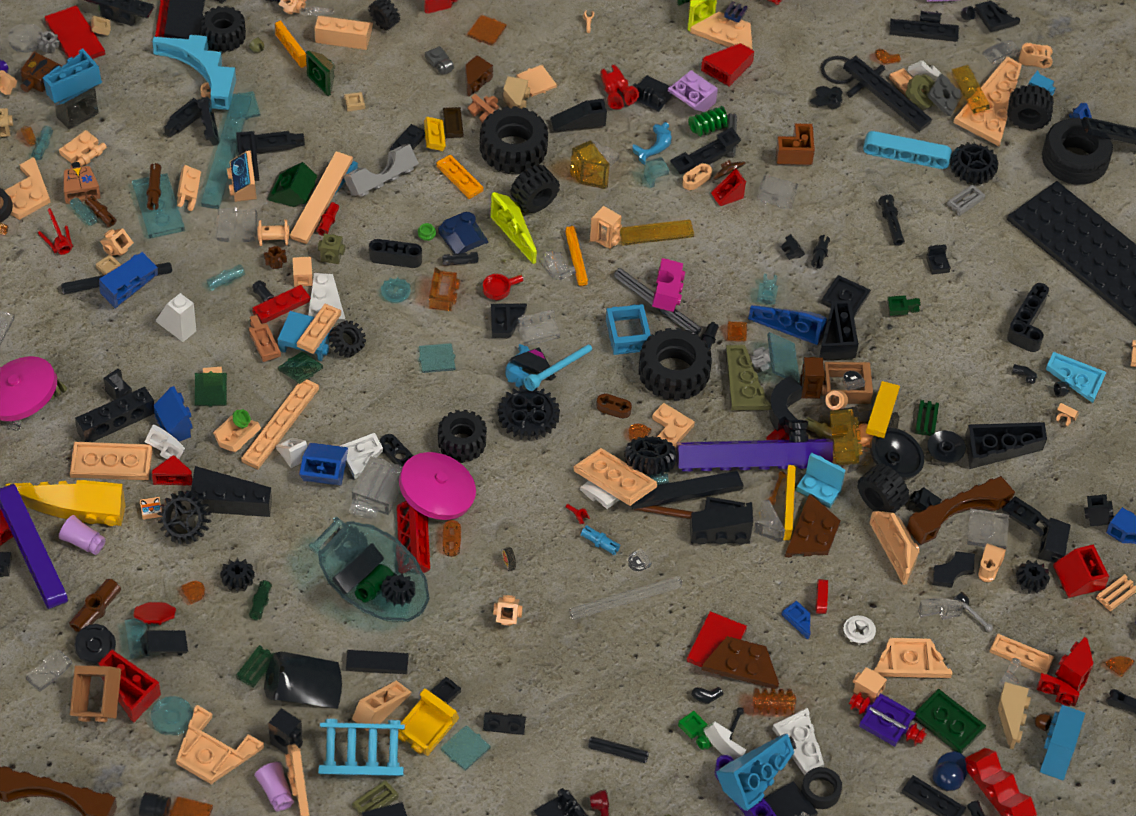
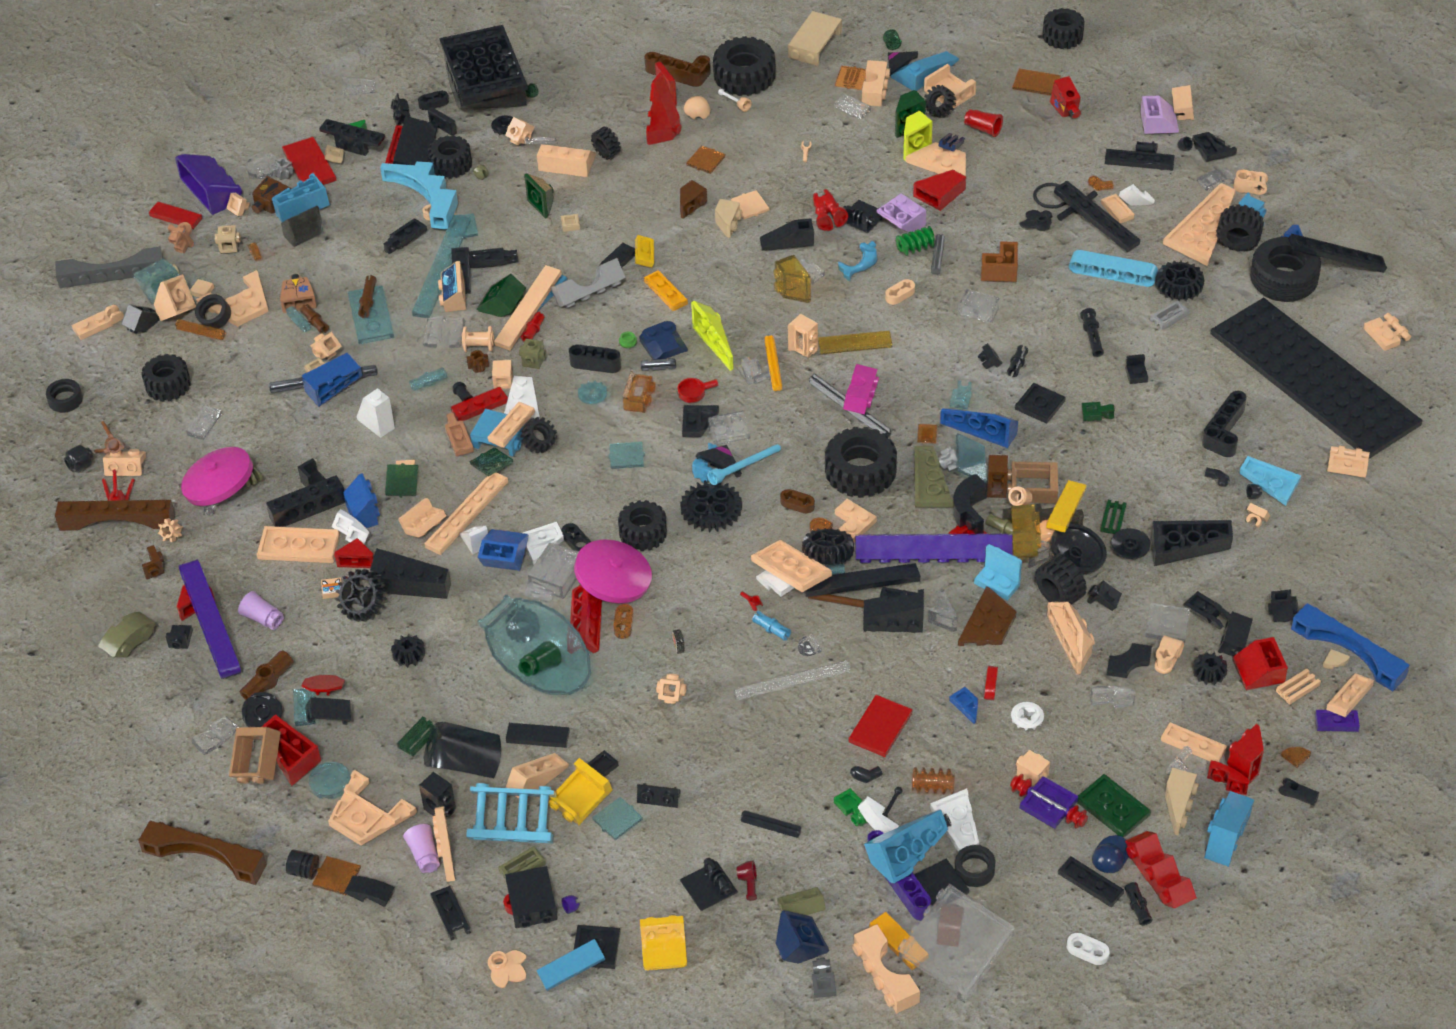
camera: 10 degrees right, 5 degrees down
yellow wedge [5,480,126,526] -> none
clear light blue pin [31,126,53,160] -> none
red plant [38,208,73,255] -> none
light nougat plate [59,130,107,166] -> none
light nougat hinge [177,165,201,211] -> none
clear orange tile [181,581,205,605] -> none
black hinge [198,97,220,146] -> none
bright green plate [233,409,251,428] -> none
clear green pin [249,580,272,620] -> none
light orange tile [275,20,306,68] -> none
black slope [332,543,385,595] -> none
black gear [381,572,416,607] -> none
dark grey plate [425,46,454,75] -> none
dark brown tile [443,107,464,138] -> none
nougat hips [468,94,499,122] -> none
black tyre [480,106,548,174] -> none
black tyre [510,165,560,213] -> none
dark azure window [606,304,651,355] -> none
clear light blue panel [644,157,669,188] -> none
black slope [670,127,741,174] -> none
black axle [701,322,719,349] -> none
reddish brown wing [701,636,779,690] -> none
red slope [711,168,746,206] -> none
reddish brown dish [713,160,746,180] -> none
clear orange hinge [768,471,786,505] -> none
yellow tile [783,465,796,541] -> none
black wheel [789,420,808,442] -> none
black wedge [819,300,859,359] -> none
tile [842,371,865,391] -> none
light nougat wing [874,638,952,678] -> none
olive plate [905,74,935,110] -> none
reddish brown arch [906,476,1015,545] -> none
dark grey piece [927,73,963,116] -> none
clear yellow tile [952,65,990,114] -> none
light grey hinge [952,592,993,632] -> none
reddish brown hinge [1035,714,1052,732] -> none

